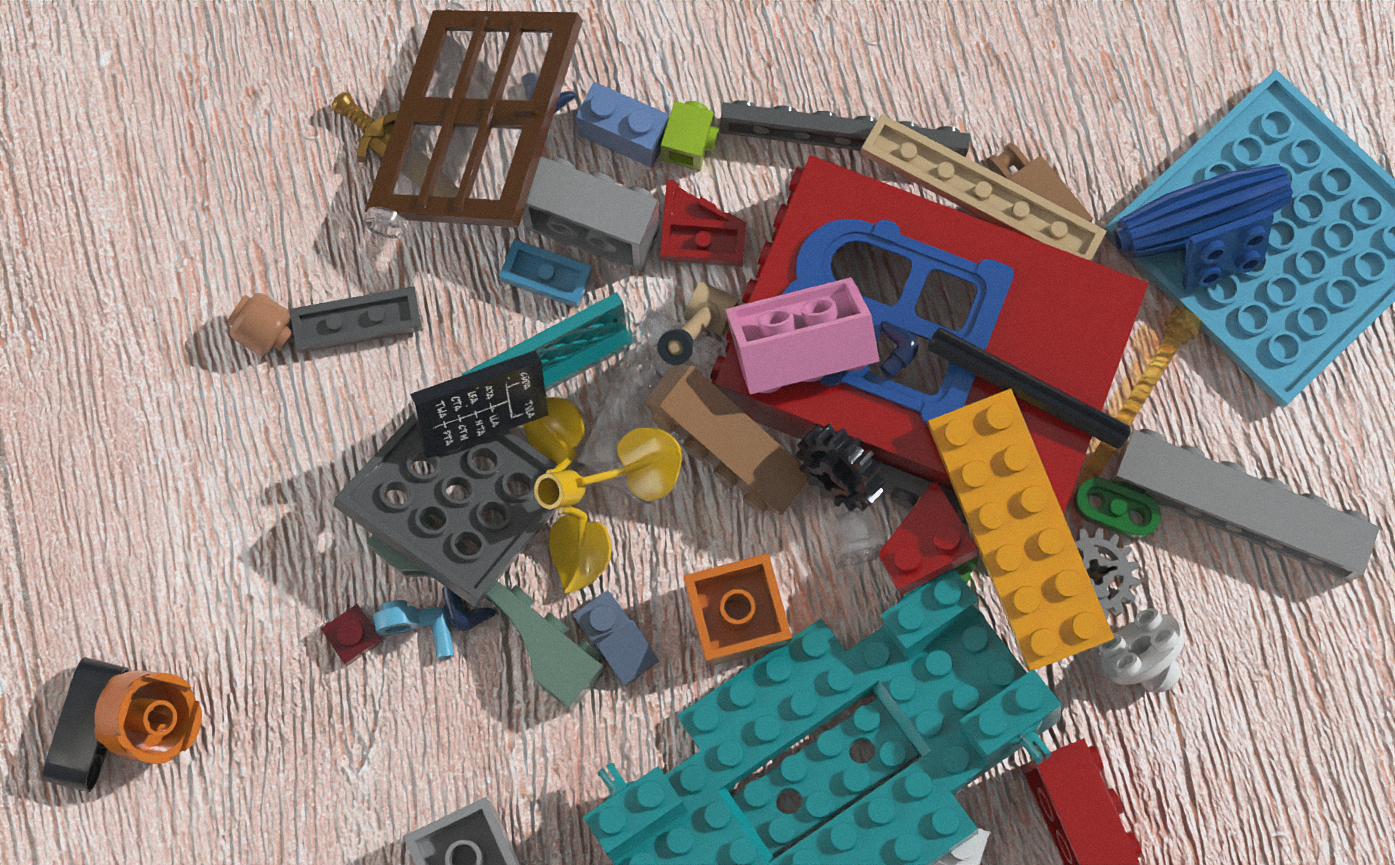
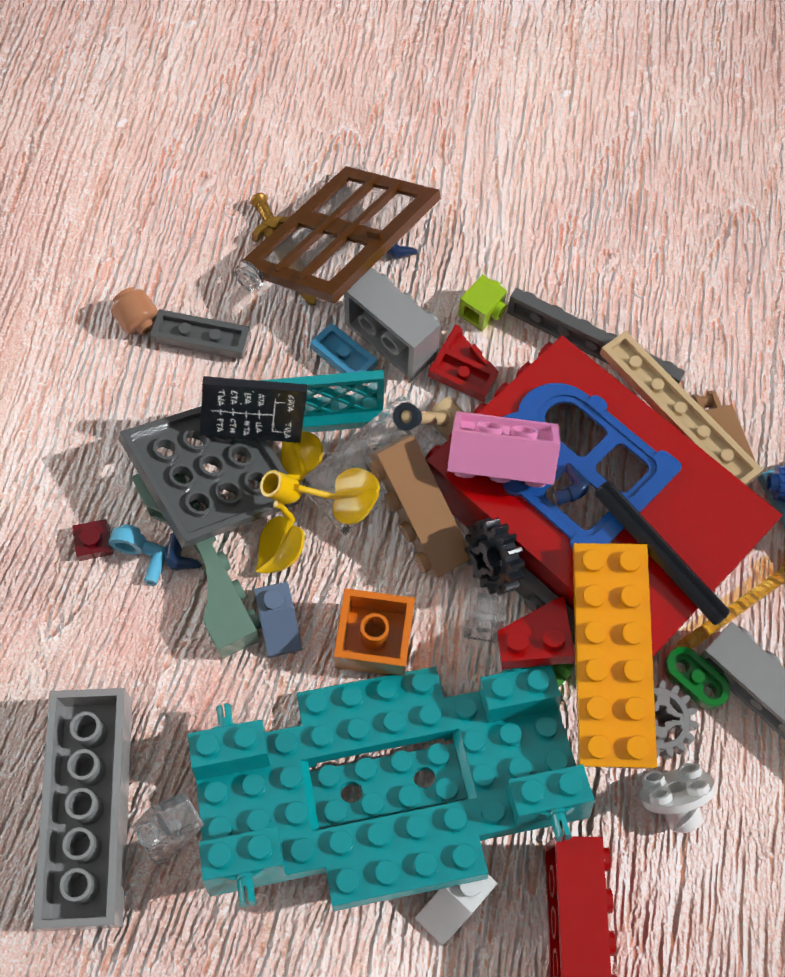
camera: 20 degrees right, 10 degrees down
medium blue brick [576,82,669,168] -> none

